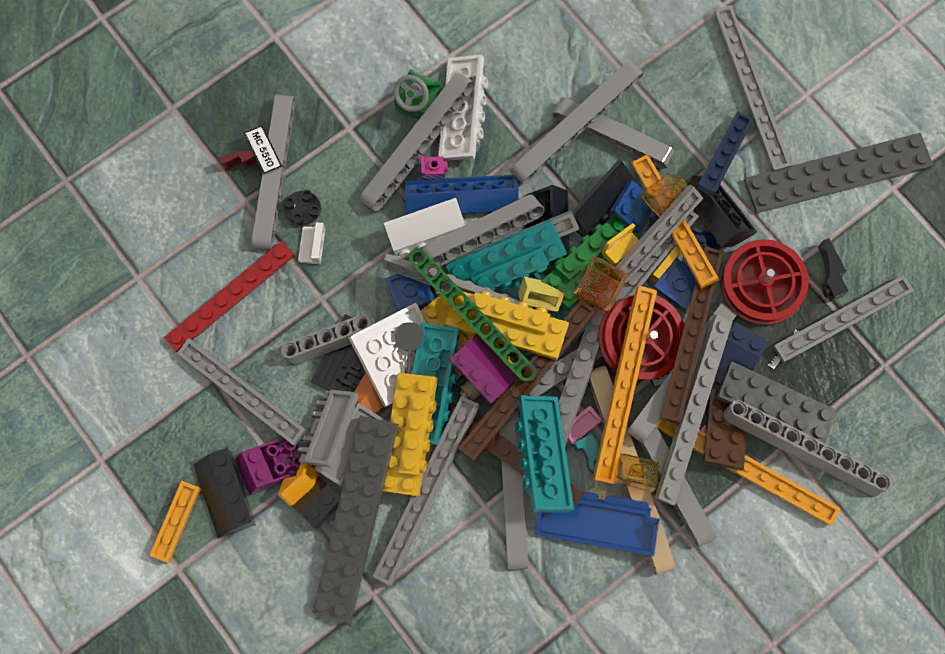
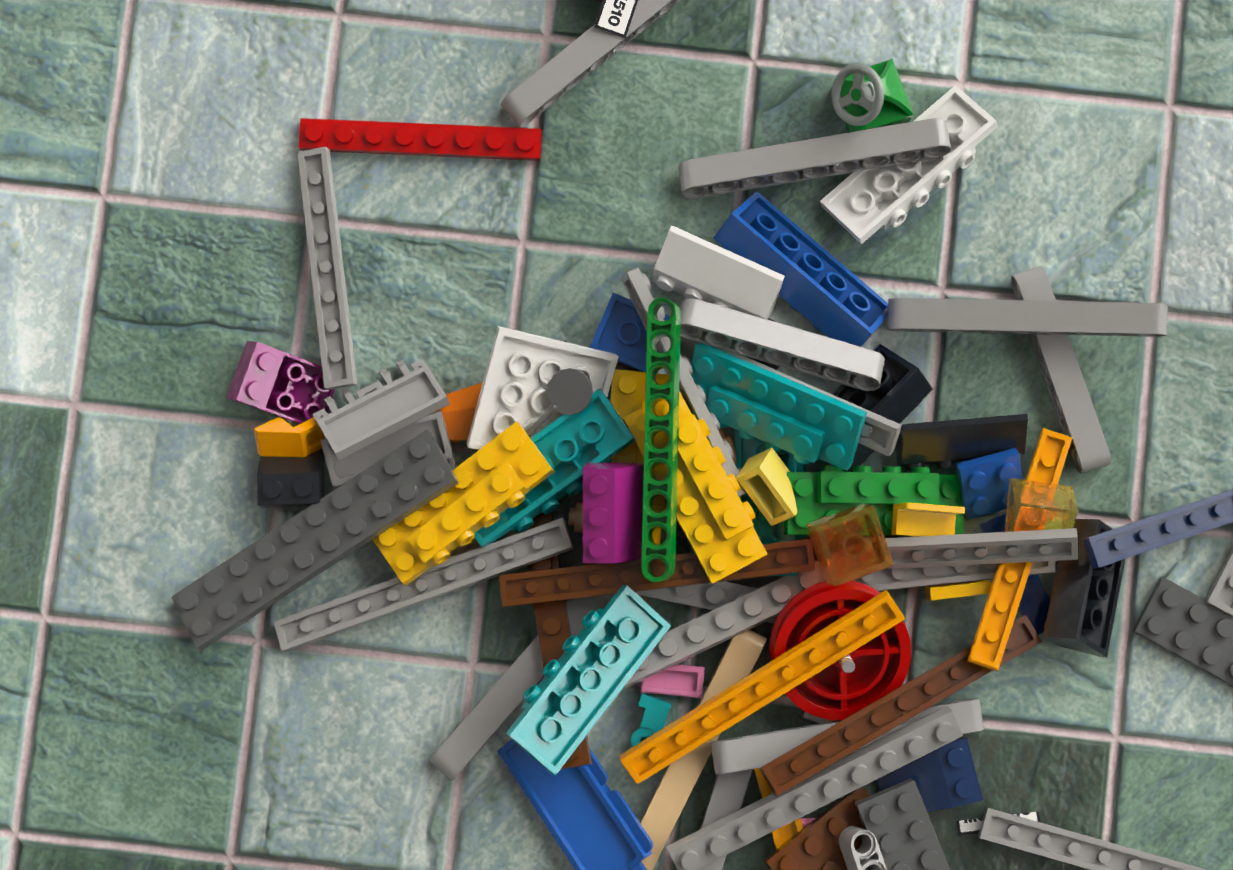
camera: 40 degrees right, 10 degrees up
light orange plate [149,481,201,563] -> none
black slope [194,448,256,539] -> none
light grey beam [281,315,373,365] -> none
black dish [284,189,321,225] -> none
white panel [298,222,326,265] -> none
black hinge [311,314,367,392] -> none
dark pink brick [421,156,448,180] -> none
clear yellow slope [614,453,659,492] -> none
blue plate [654,258,696,311] -> none
red wheel [721,239,809,325] -> none
black slope [818,238,848,302] -> none

